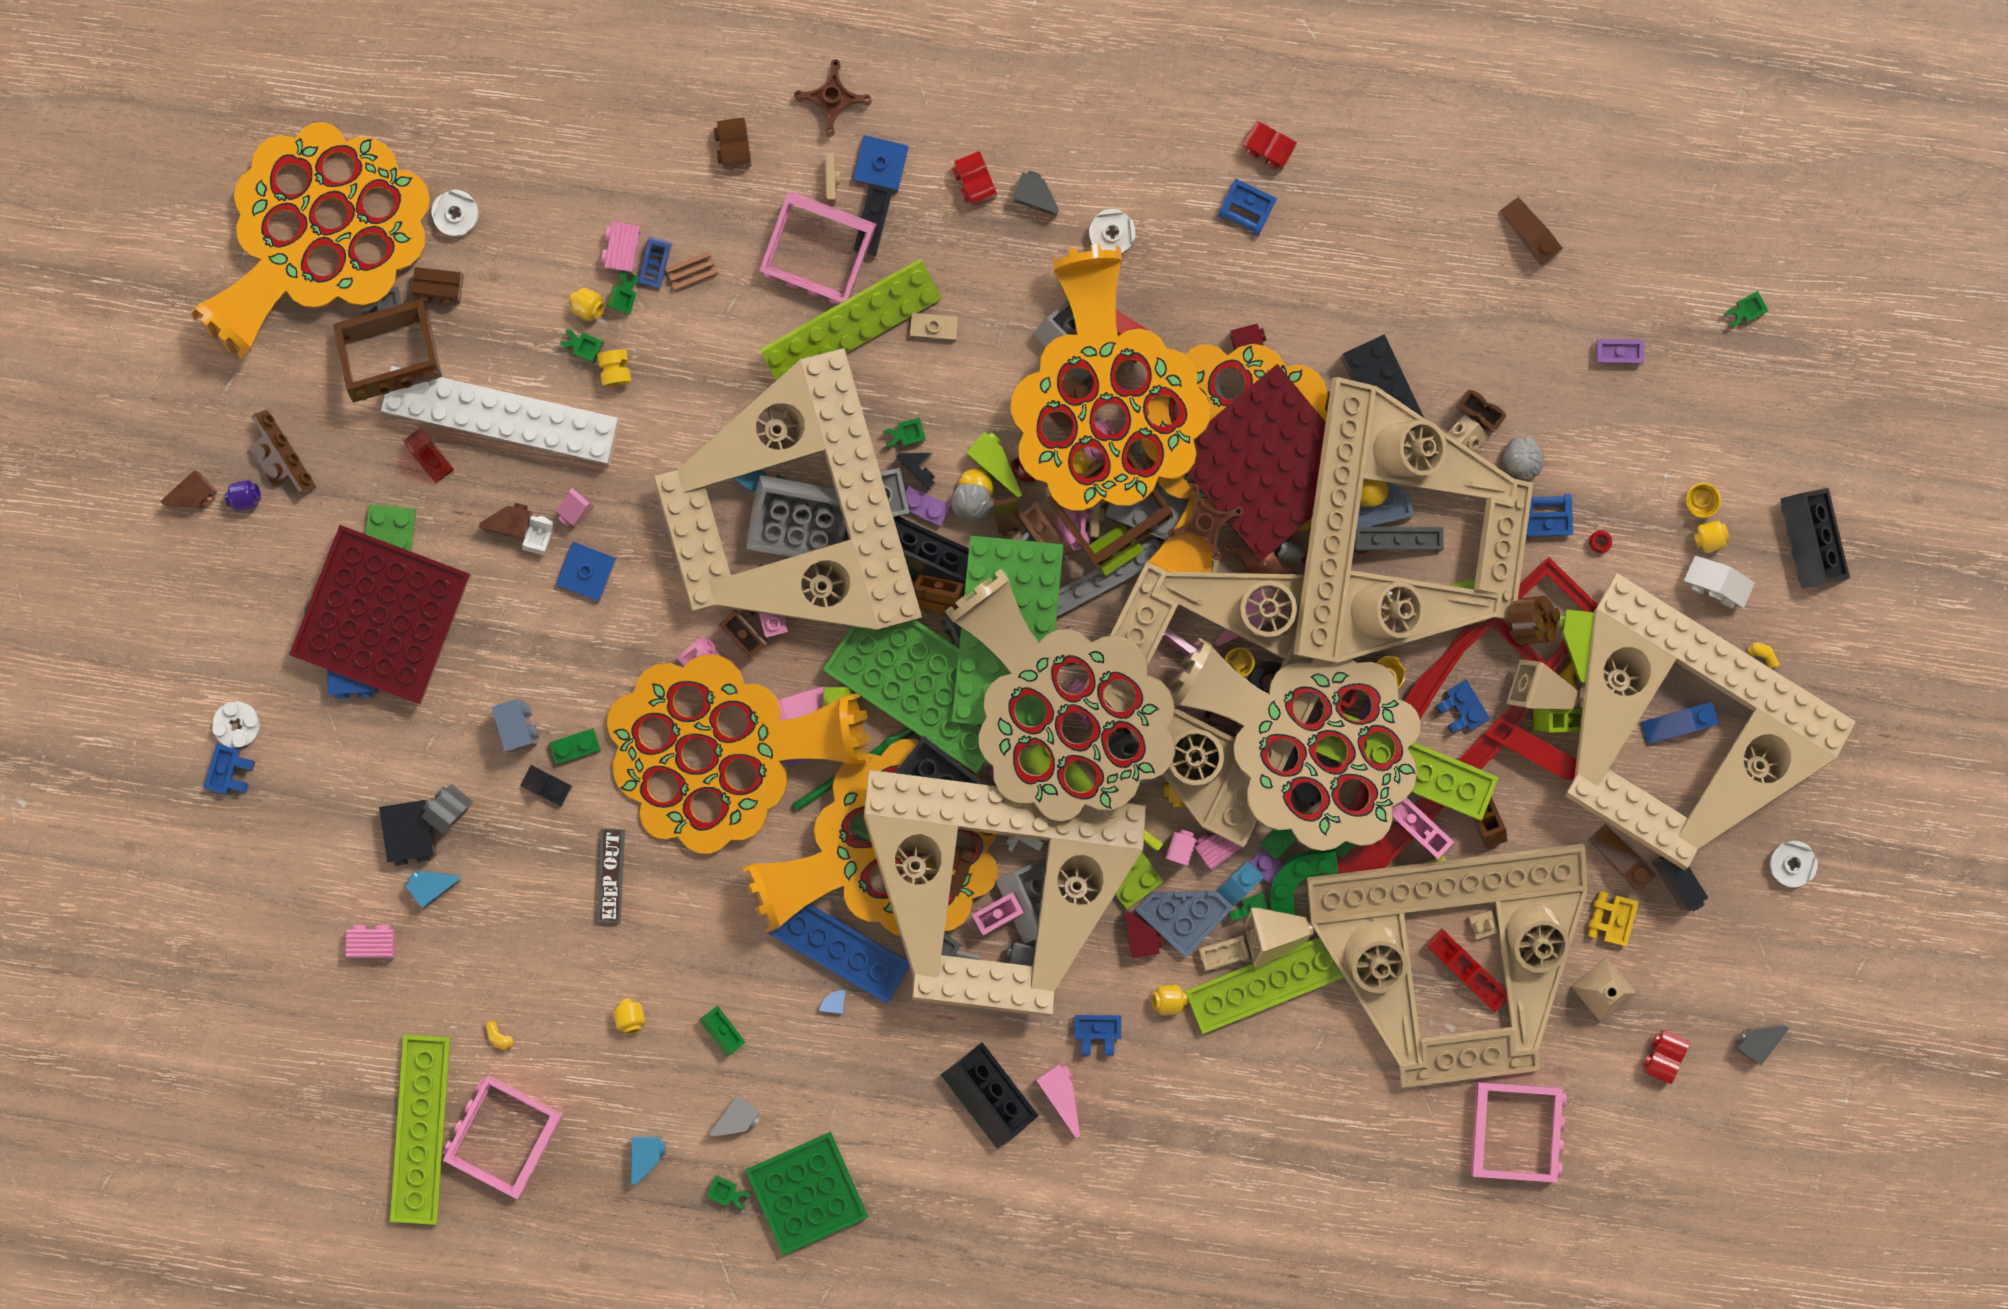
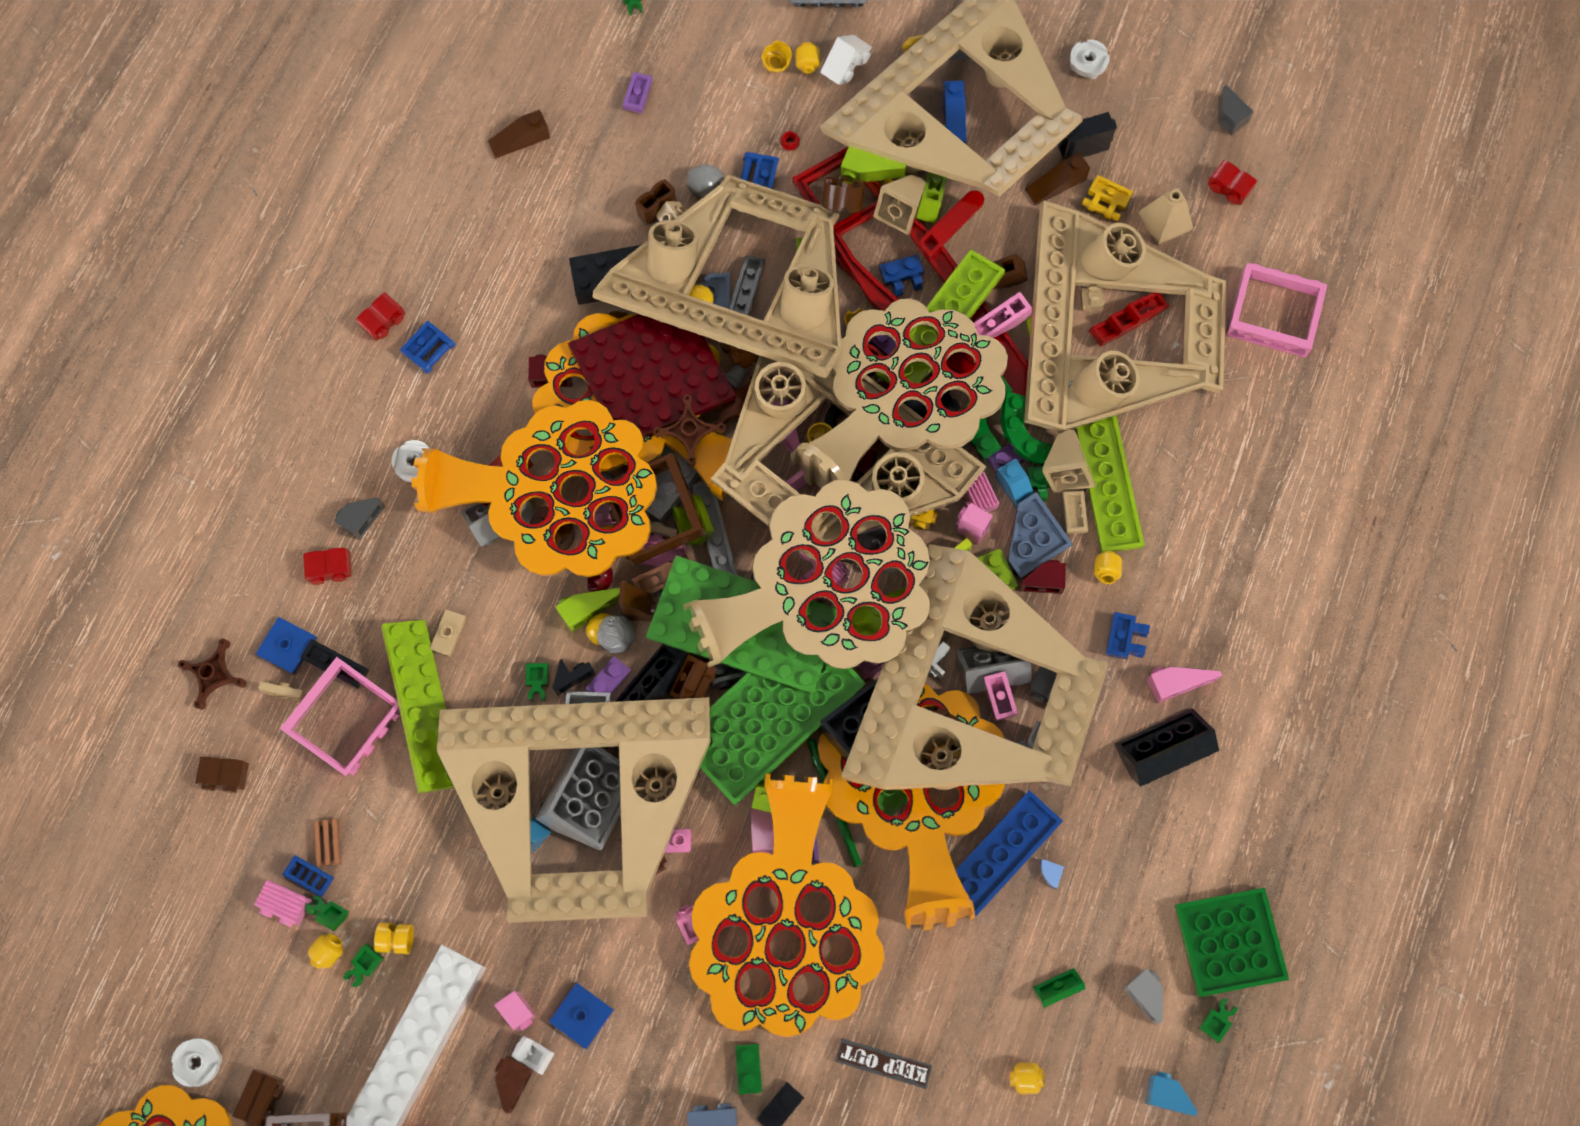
camera: 80 degrees left, 15 degrees down
reddish brown brick [719,609,768,660] -> none

